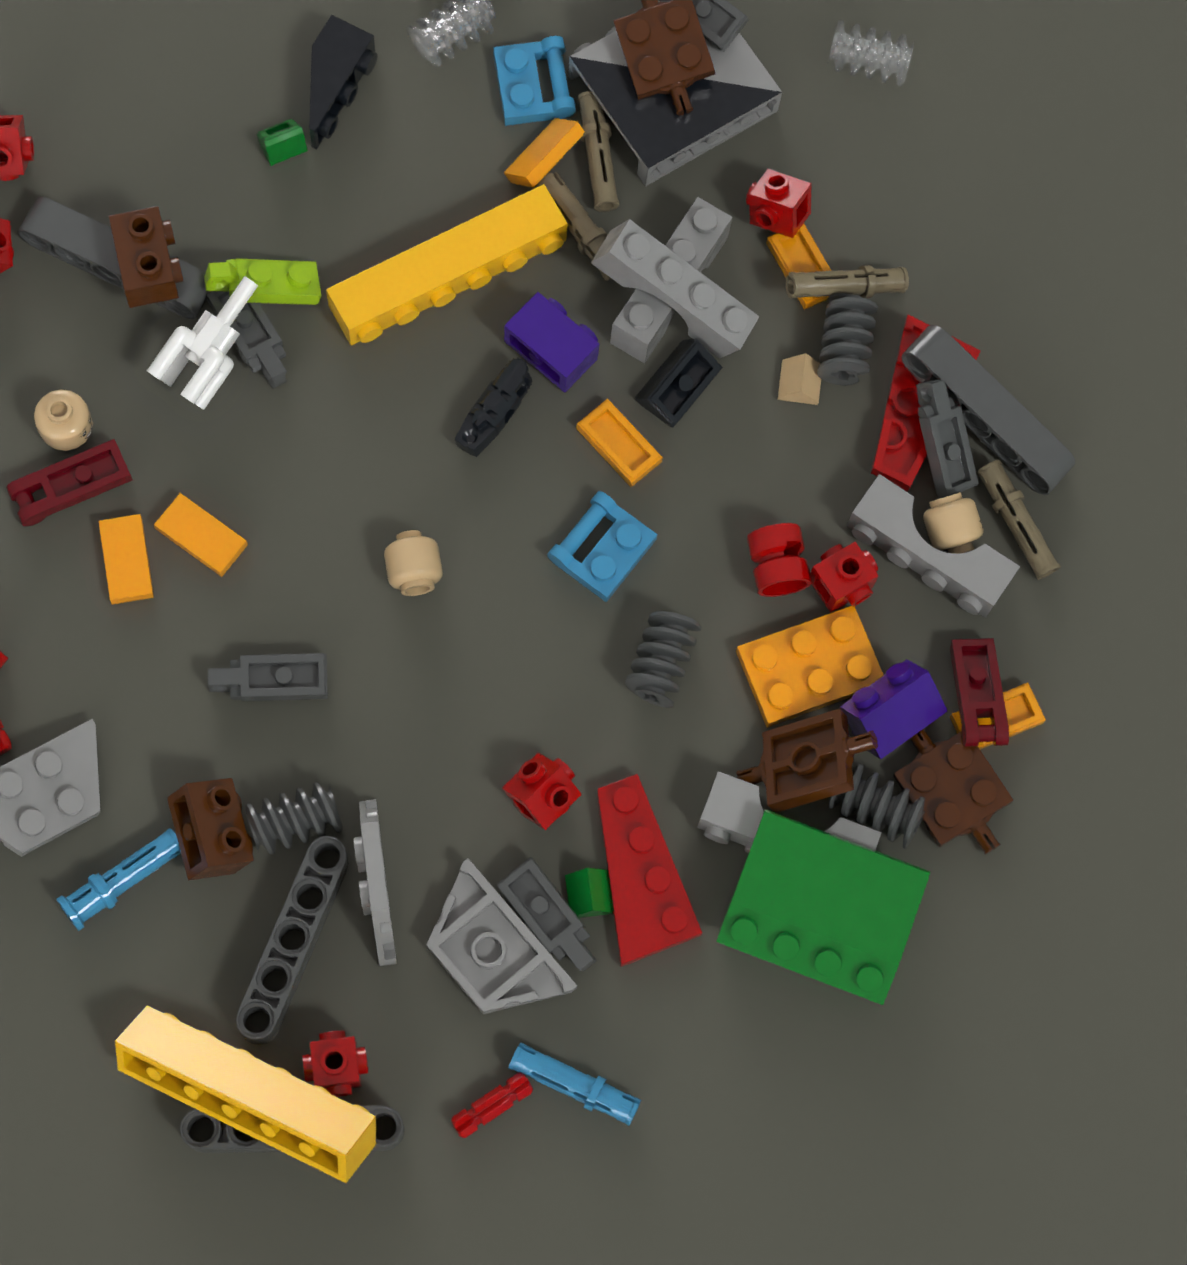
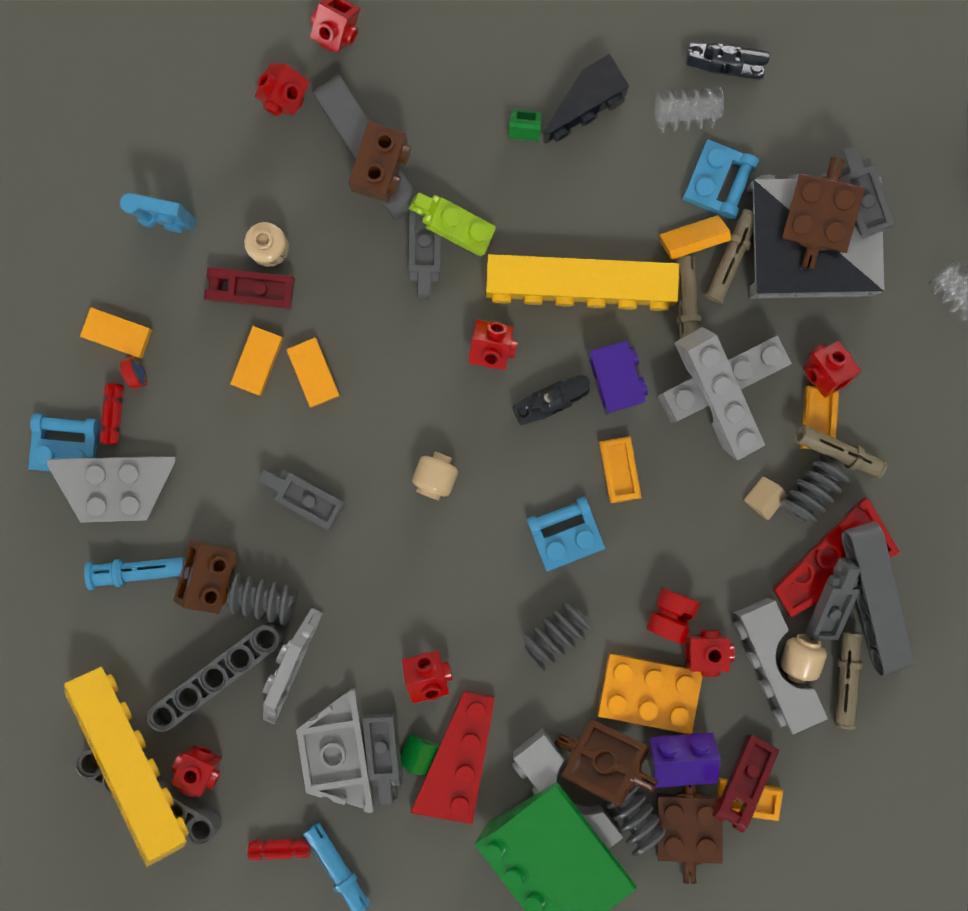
camera: 40 degrees right, 15 degrees up
white plant [147,276,258,410] -> none
black slope [634,339,723,427] -> none
none -> red brick [468,319,518,370]

